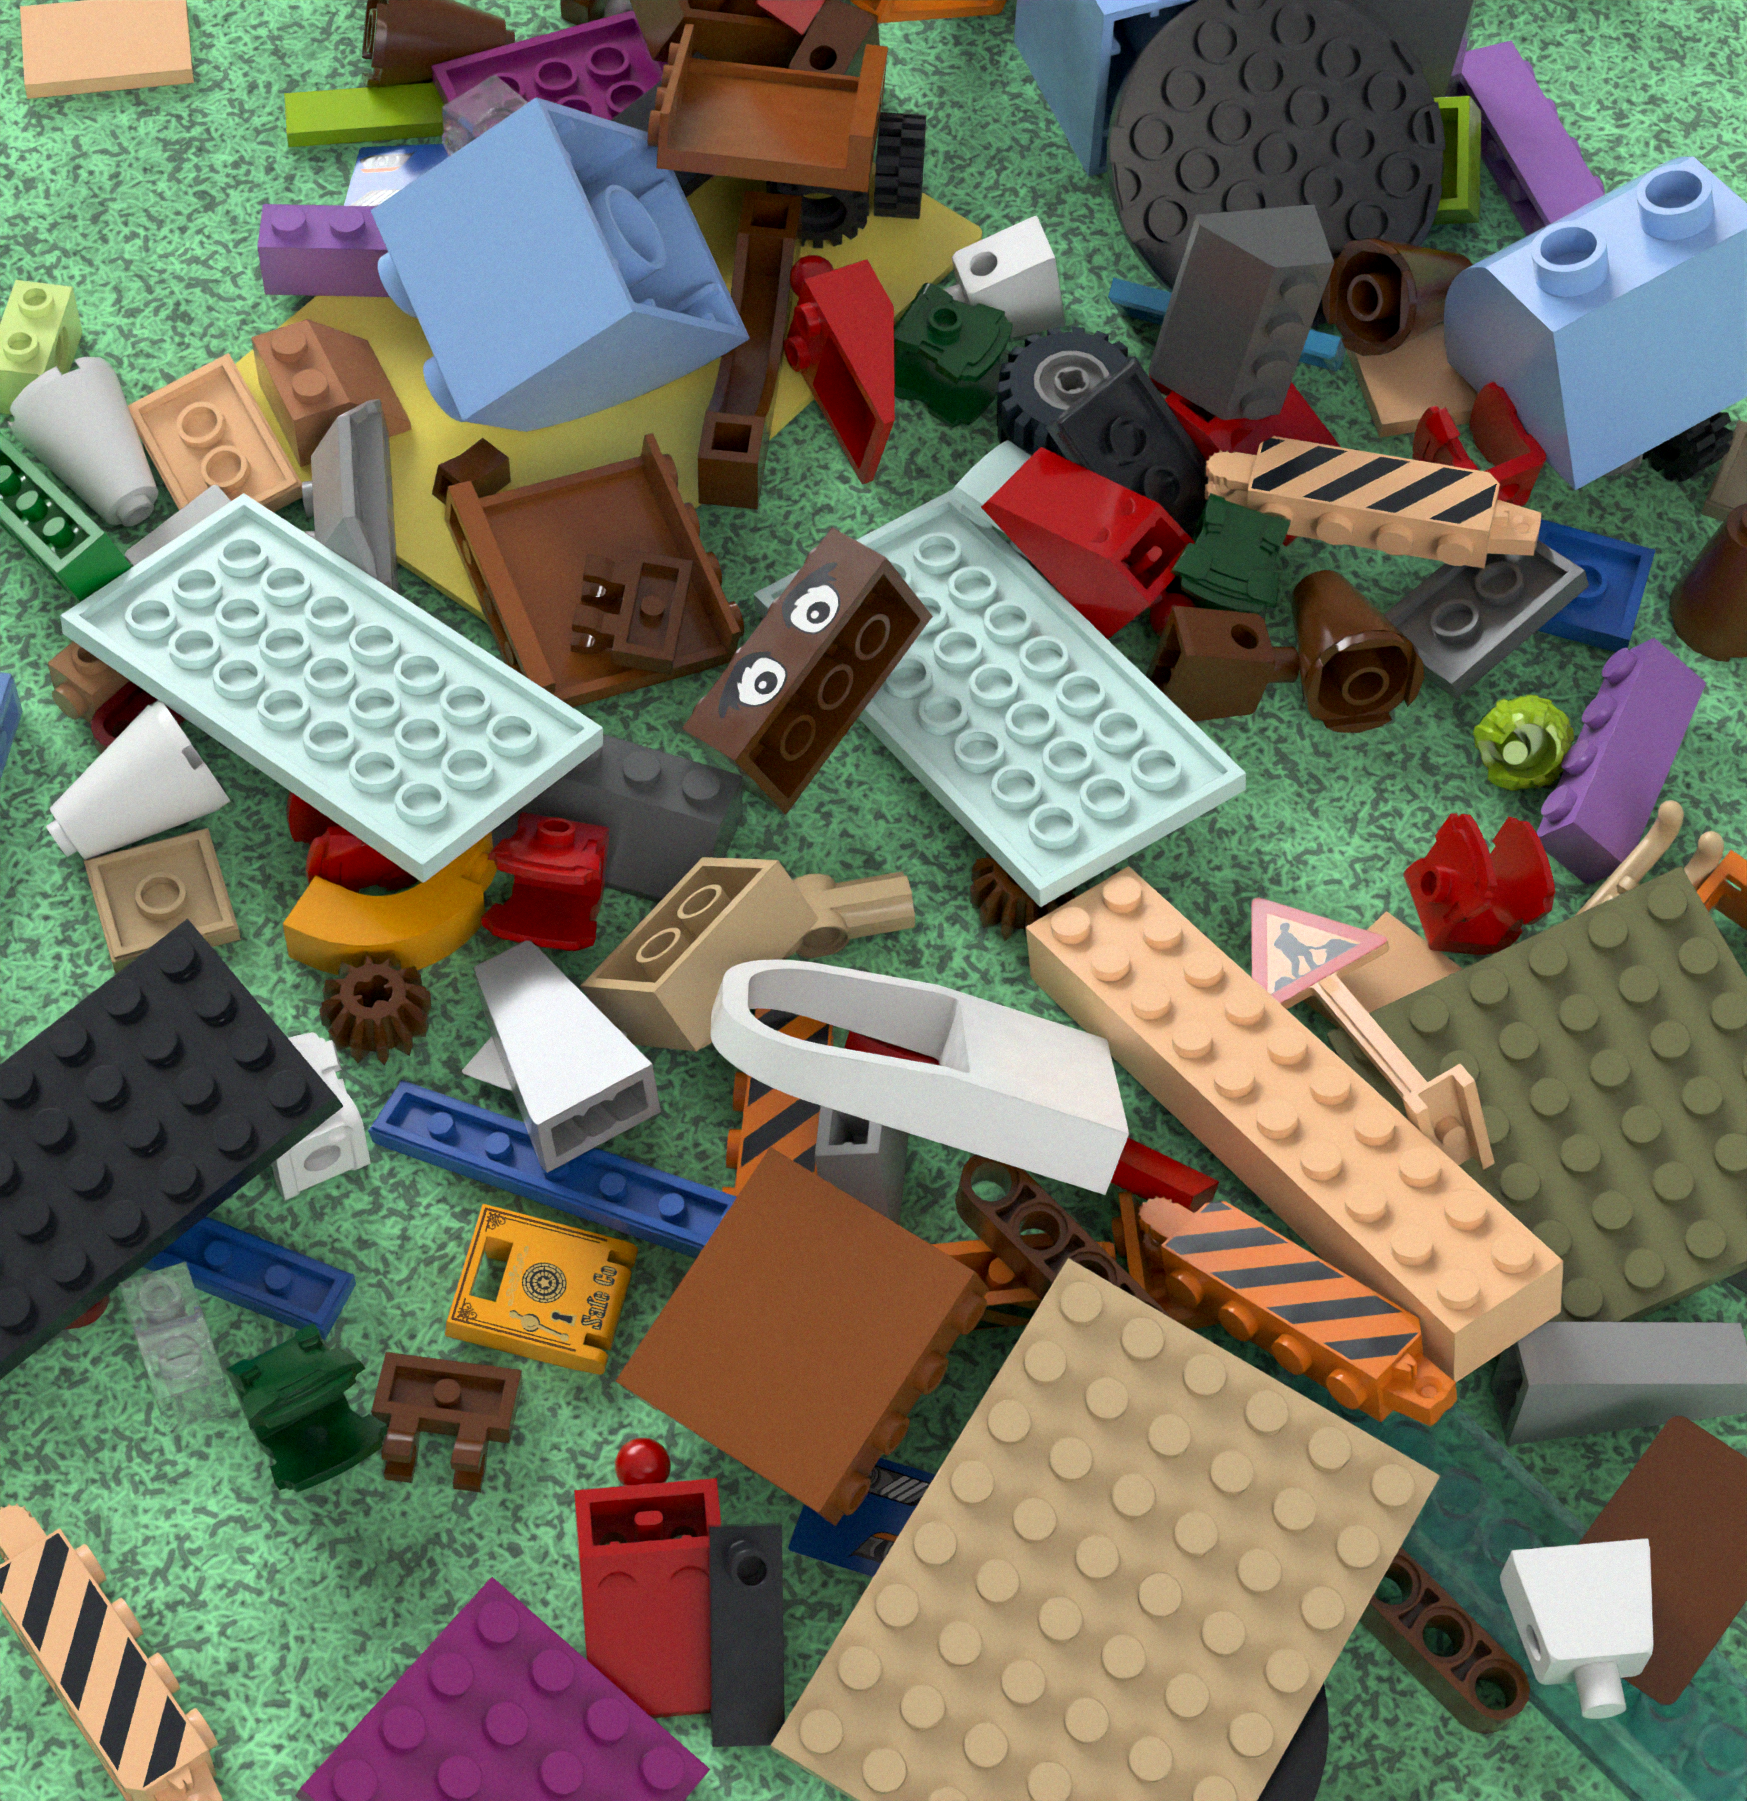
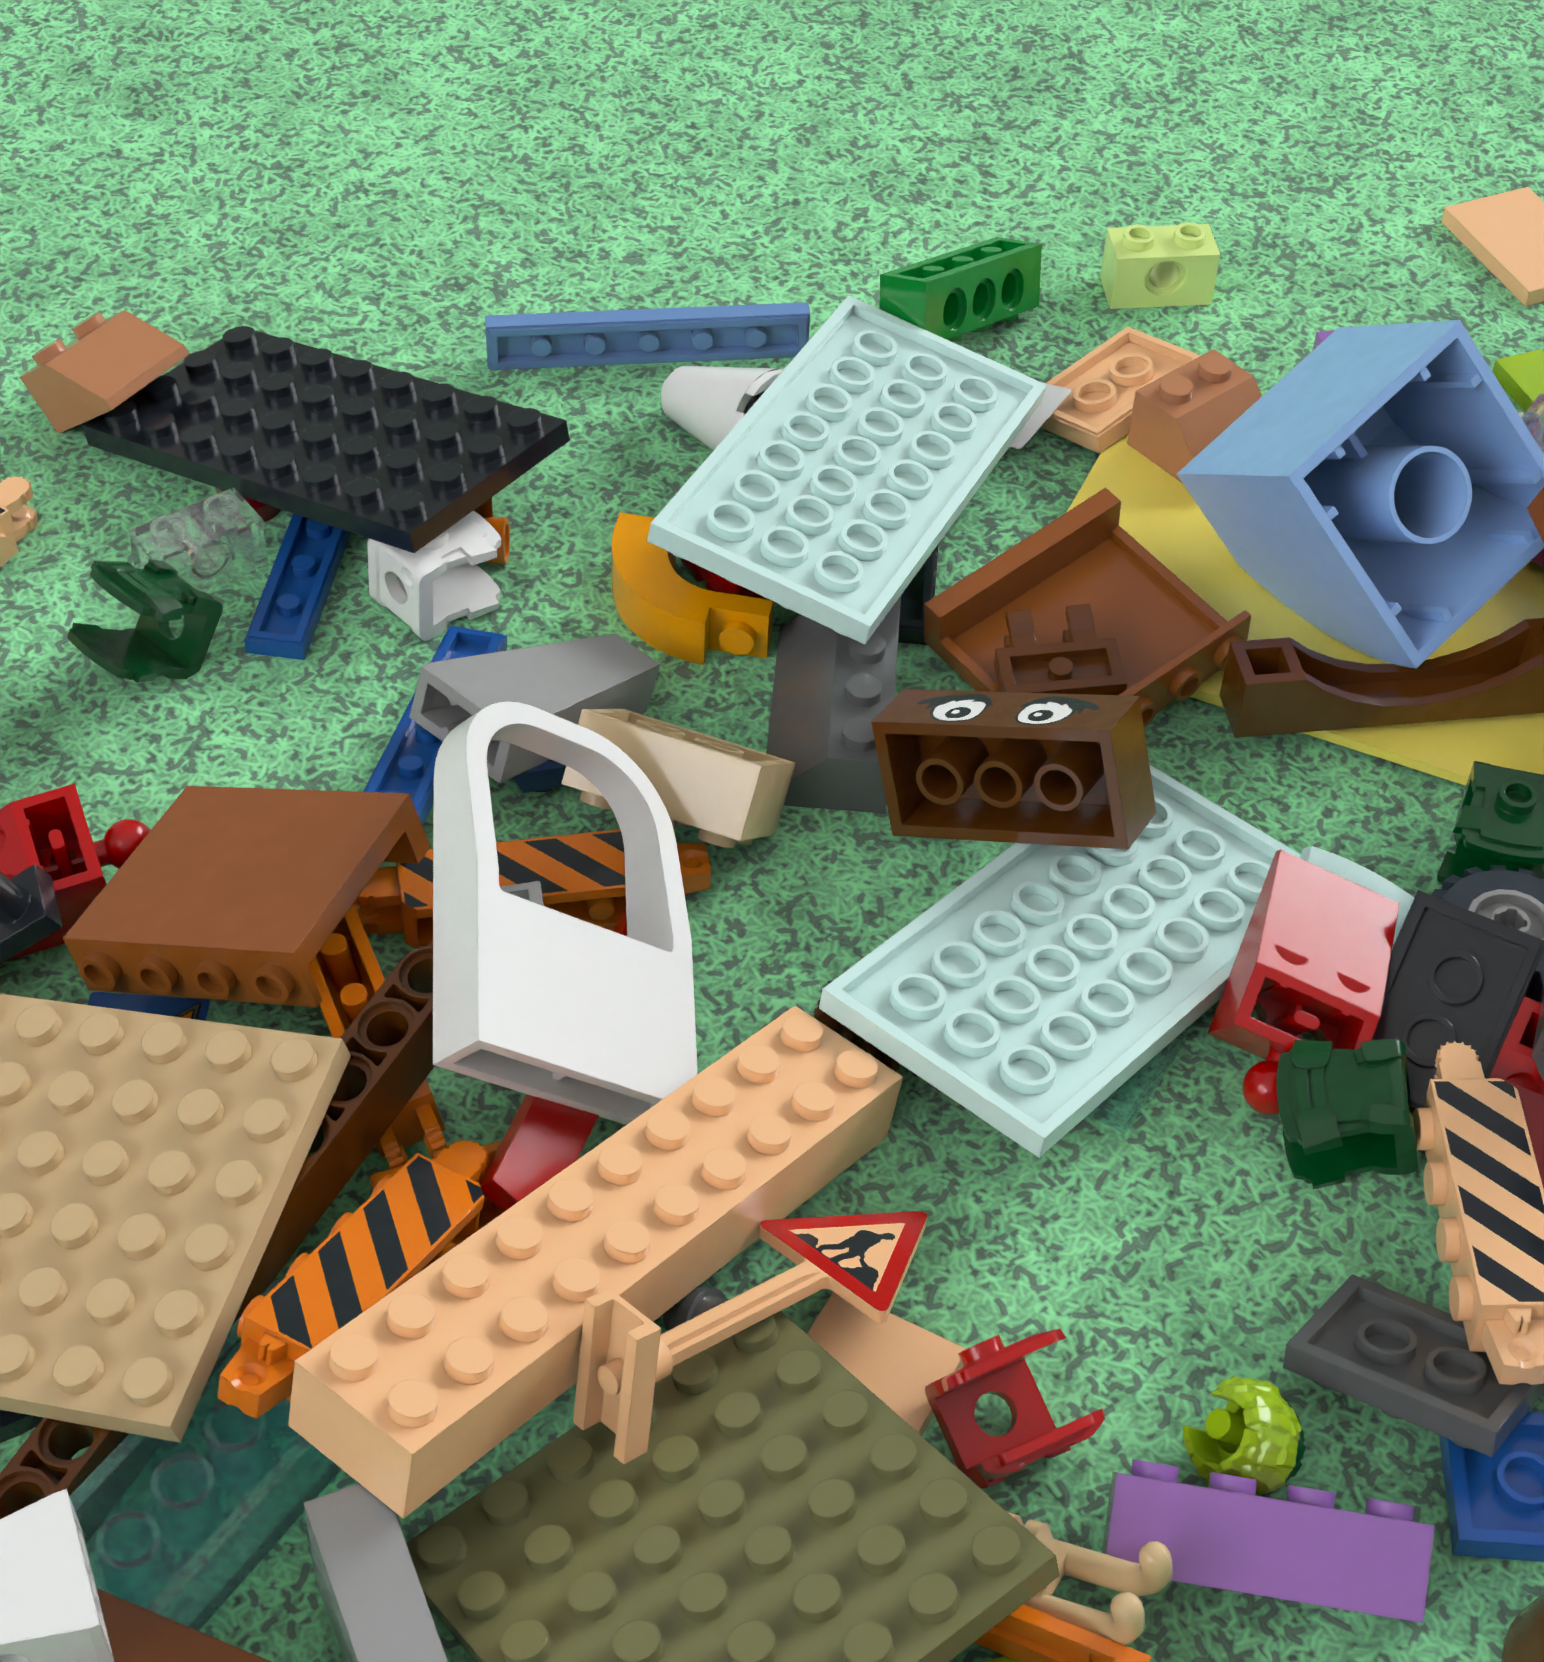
camera: 75 degrees right, 10 degrees down
white cone [7,357,158,526] -> none
tan tile [84,828,241,973] -> none
light grey wedge [302,399,399,594] -> none
reddish brown gear [319,952,432,1066] -> none
reddish brown plate [371,1352,523,1493] -> none
reddish brown piece [432,438,511,505] -> none
light orange container [445,1204,638,1375] -> none
red piece [481,812,610,951] -> none
red slope [784,255,895,485] -> none
tan piece [792,871,915,959] -> none
reddish brown torso [1145,606,1299,722] -> none
reddish brown cone [1291,570,1424,733] -> none

